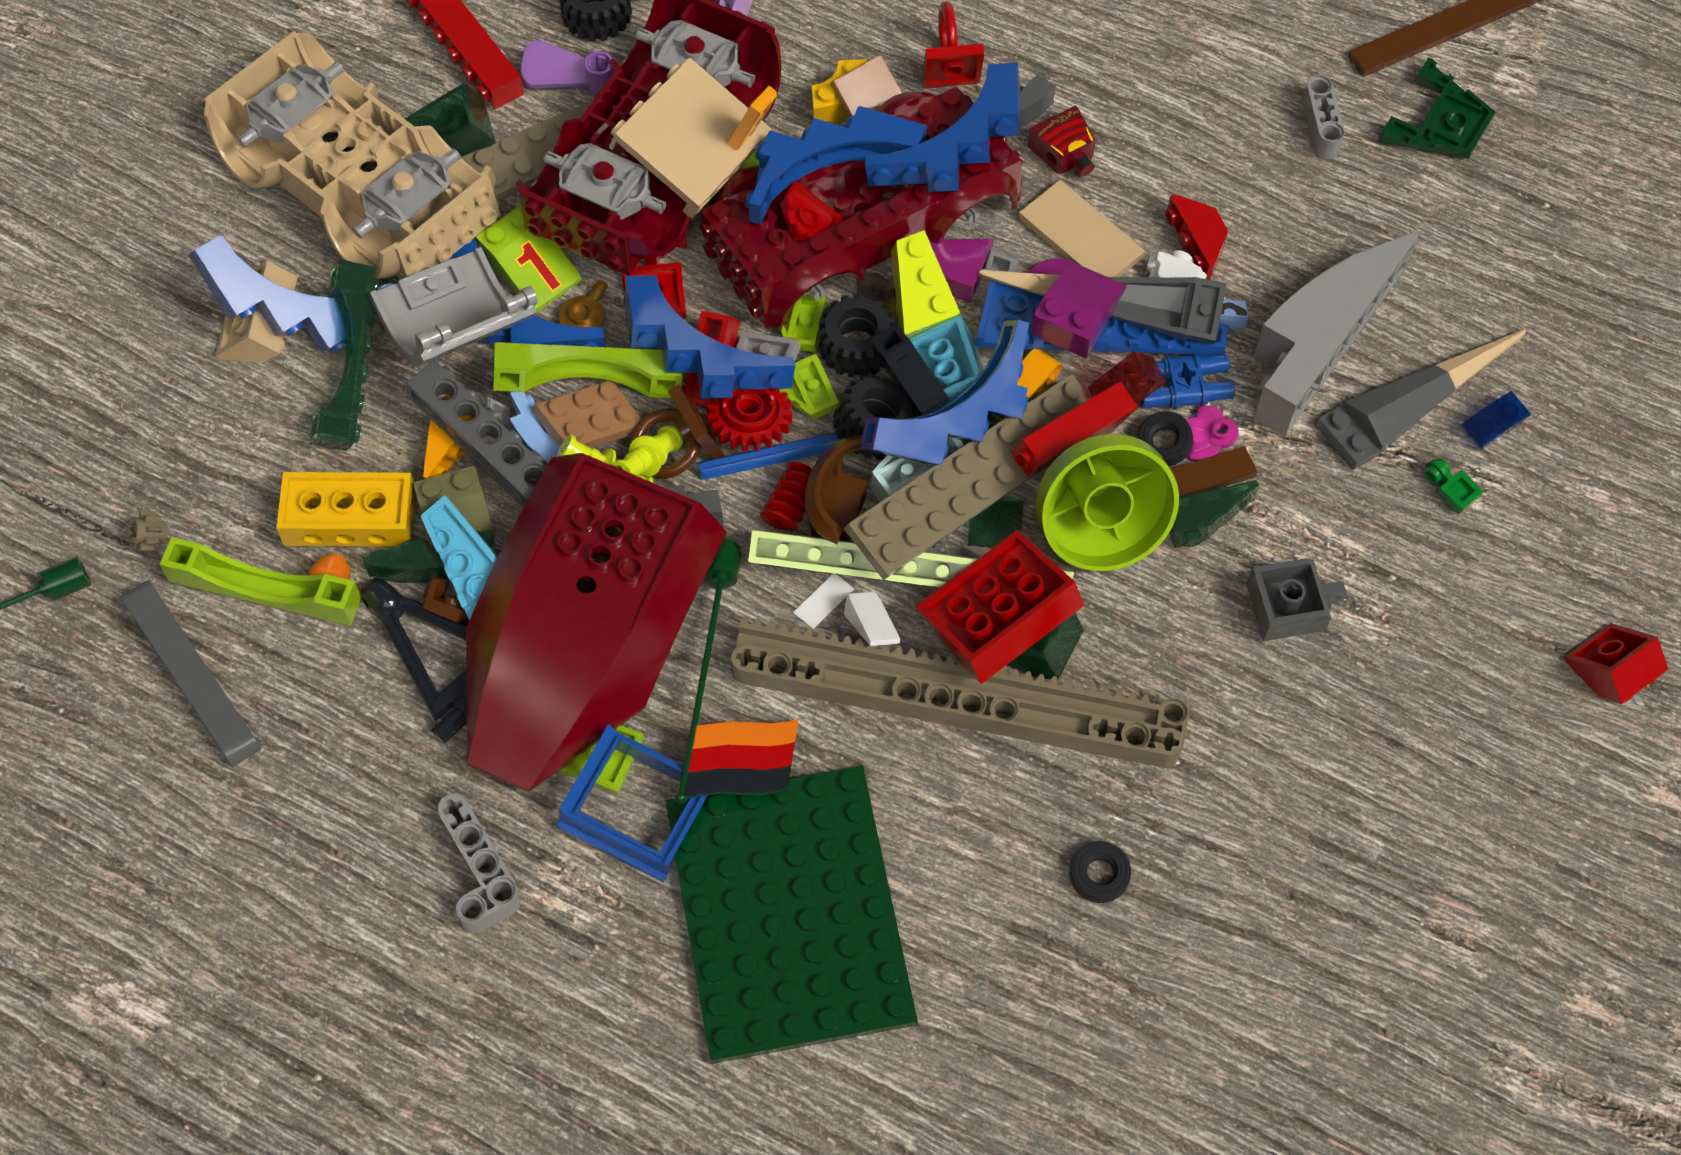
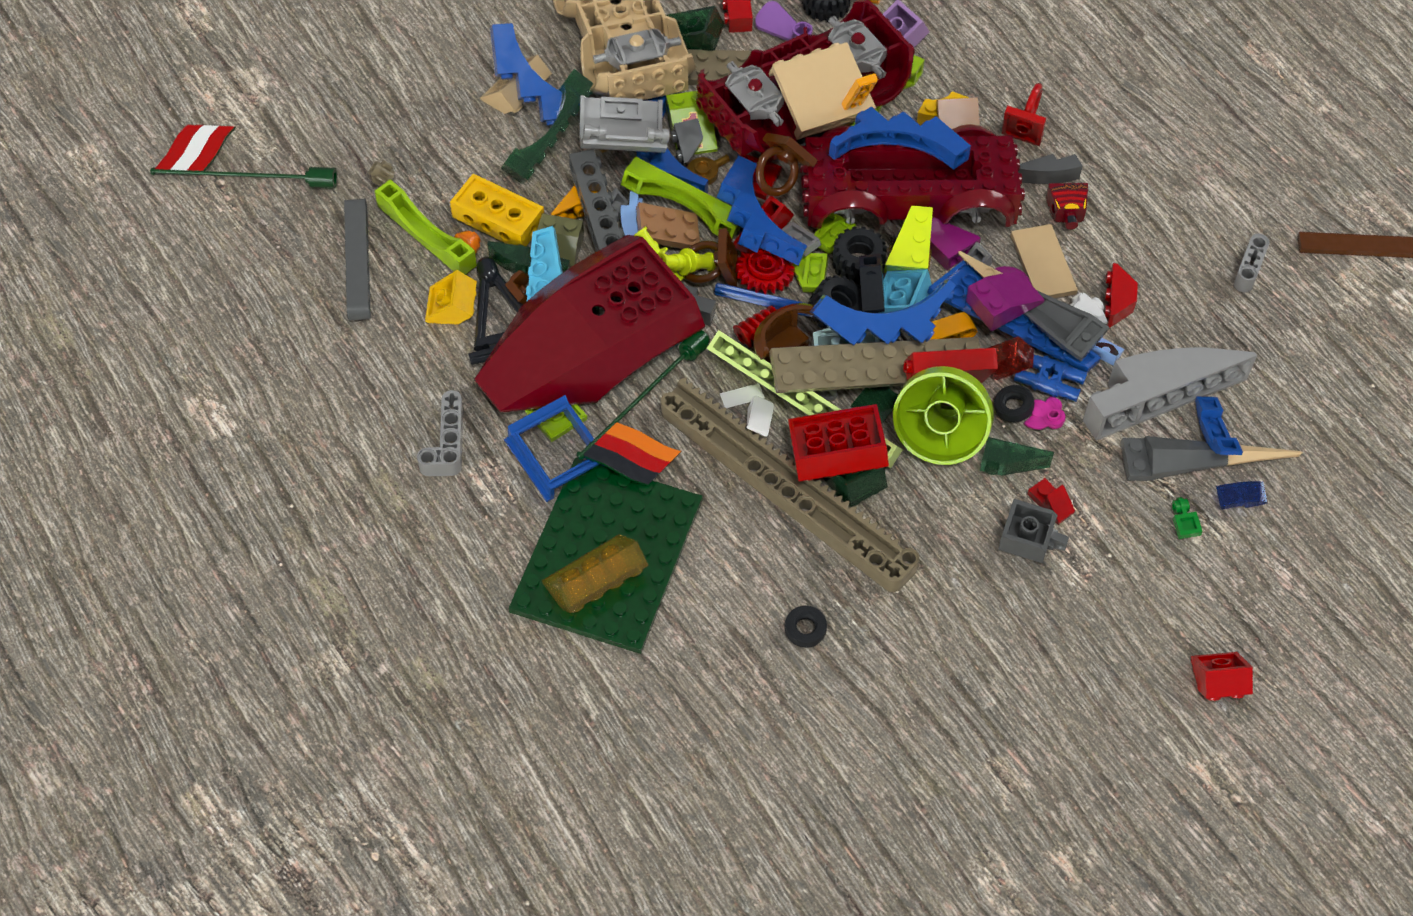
camera: 30 degrees right, 5 degrees down
red plate [780,181,843,240] -> none
blue arch [865,63,1020,192] -> none
reddish brown tile [1170,446,1257,501] -> none
dark green wing [1378,57,1495,159] -> none
none -> yellow slope [425,270,477,324]
none -> clear yellow slope [542,534,649,613]
none -> dark grey slope [670,118,703,167]
none -> reddish brown tile [756,133,818,197]
none -> red slope [1027,478,1075,525]
none -> blue slope [1195,396,1243,455]

